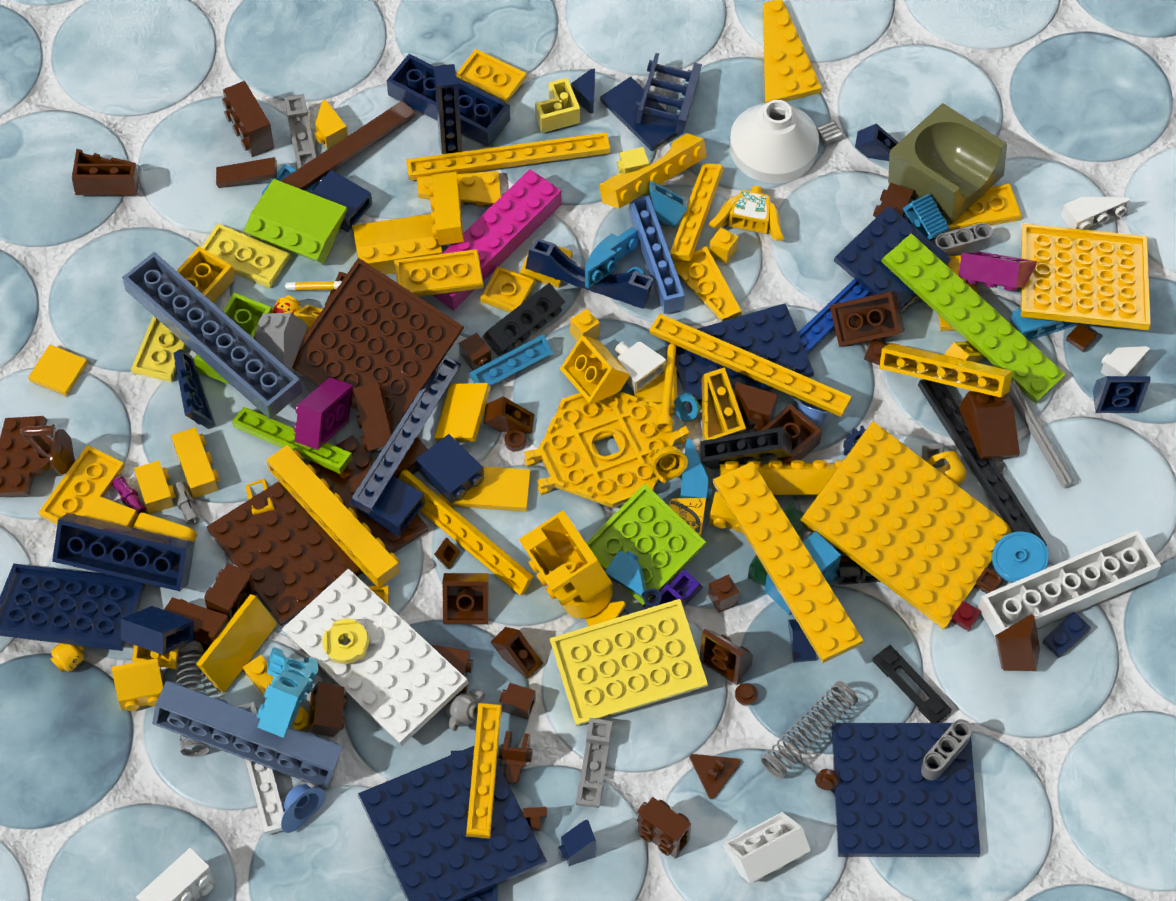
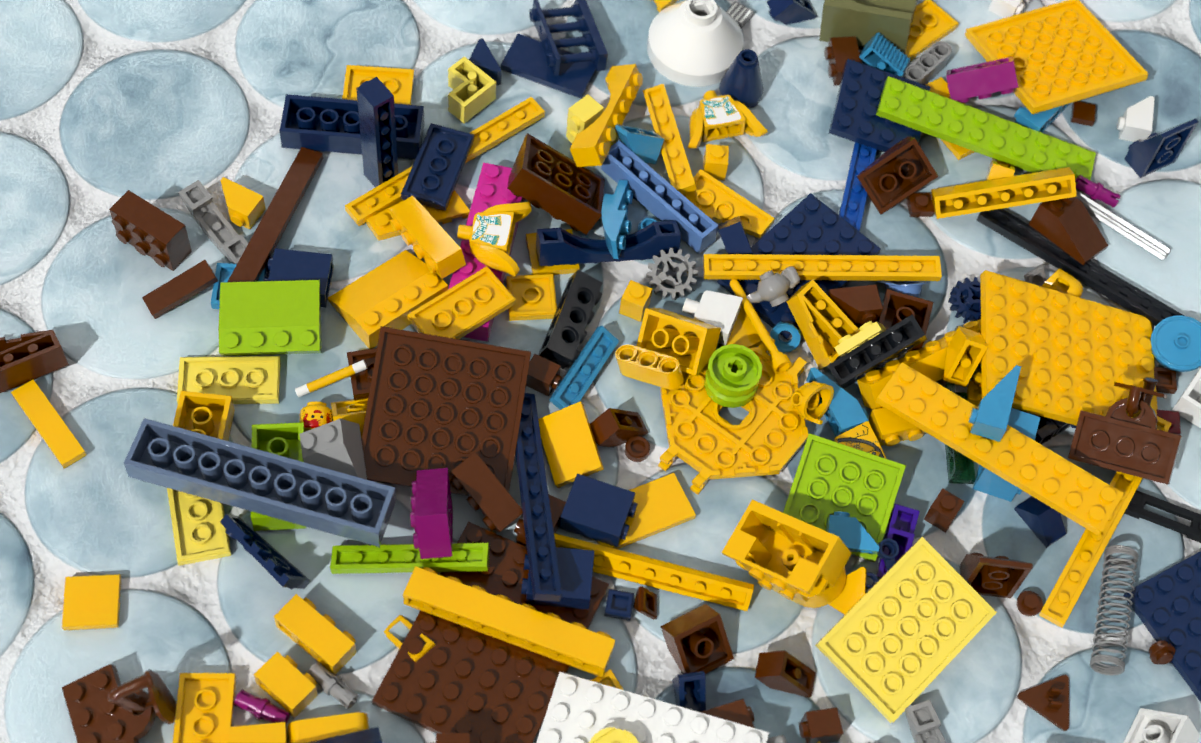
camera: 35 degrees left, 0 degrees up
none -> yellow tile [11,379,86,469]
none -> dark blue tile [401,123,474,211]
none -> yellow torso [457,202,532,277]
none -> reddish brown slope [507,133,605,235]
none -> dark blue tile [604,589,635,621]
none -> yellow beam [615,344,684,390]
none -> light grey gear [647,248,698,300]
none -> dark blue slope [672,671,706,712]
none -> lime wheel [704,344,762,408]
none -> dark blue slope [718,216,753,254]
none -> dark blue cone [719,49,763,108]
none -> light grey piece [746,266,800,307]
none -> light yellow wing [834,321,886,357]
none -> yellow slope [943,326,988,387]
none -> dark azure slope [968,365,1021,442]
none -> yellow plate [1039,416,1172,628]
none -> reddish brown plate [1068,377,1182,485]
none -> magenta pin [1075,175,1120,208]

